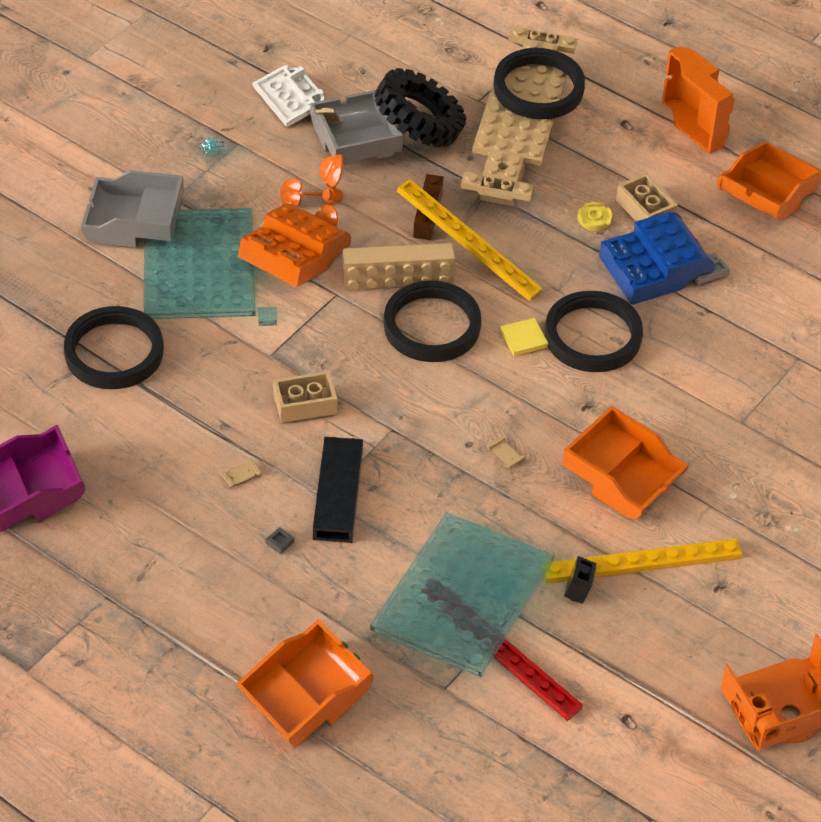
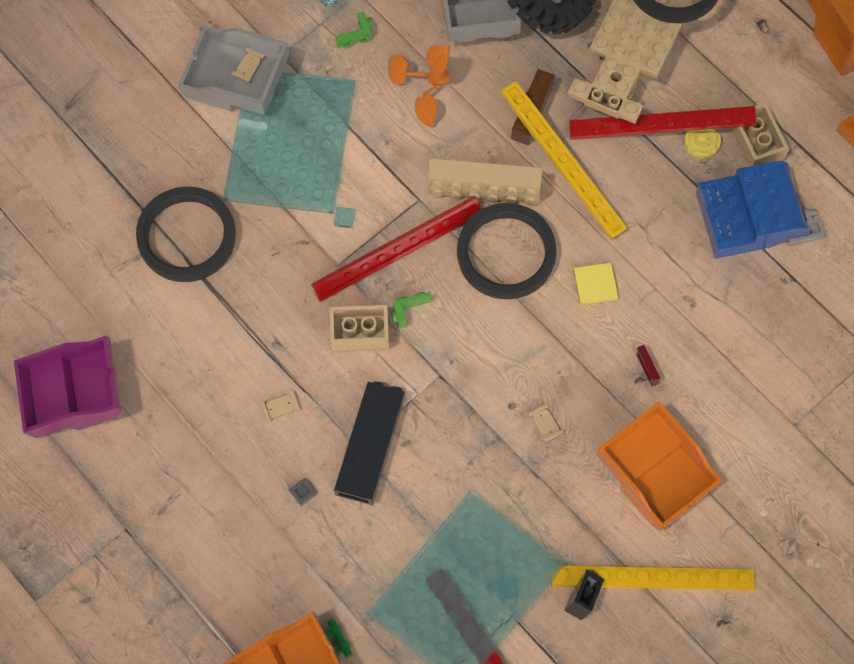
camera: 15 degrees right, 20 degrees up
orange piece [238,203,351,287] -> none
black tyre [545,291,643,372] -> none
none -> tan piece [231,48,265,83]
none -> red plate [311,196,481,302]
none -> bright green bracket [335,12,372,48]
none -> bright green bracket [391,292,431,329]
none -> red plate [569,106,756,140]
none -> dark red tile [636,345,660,387]

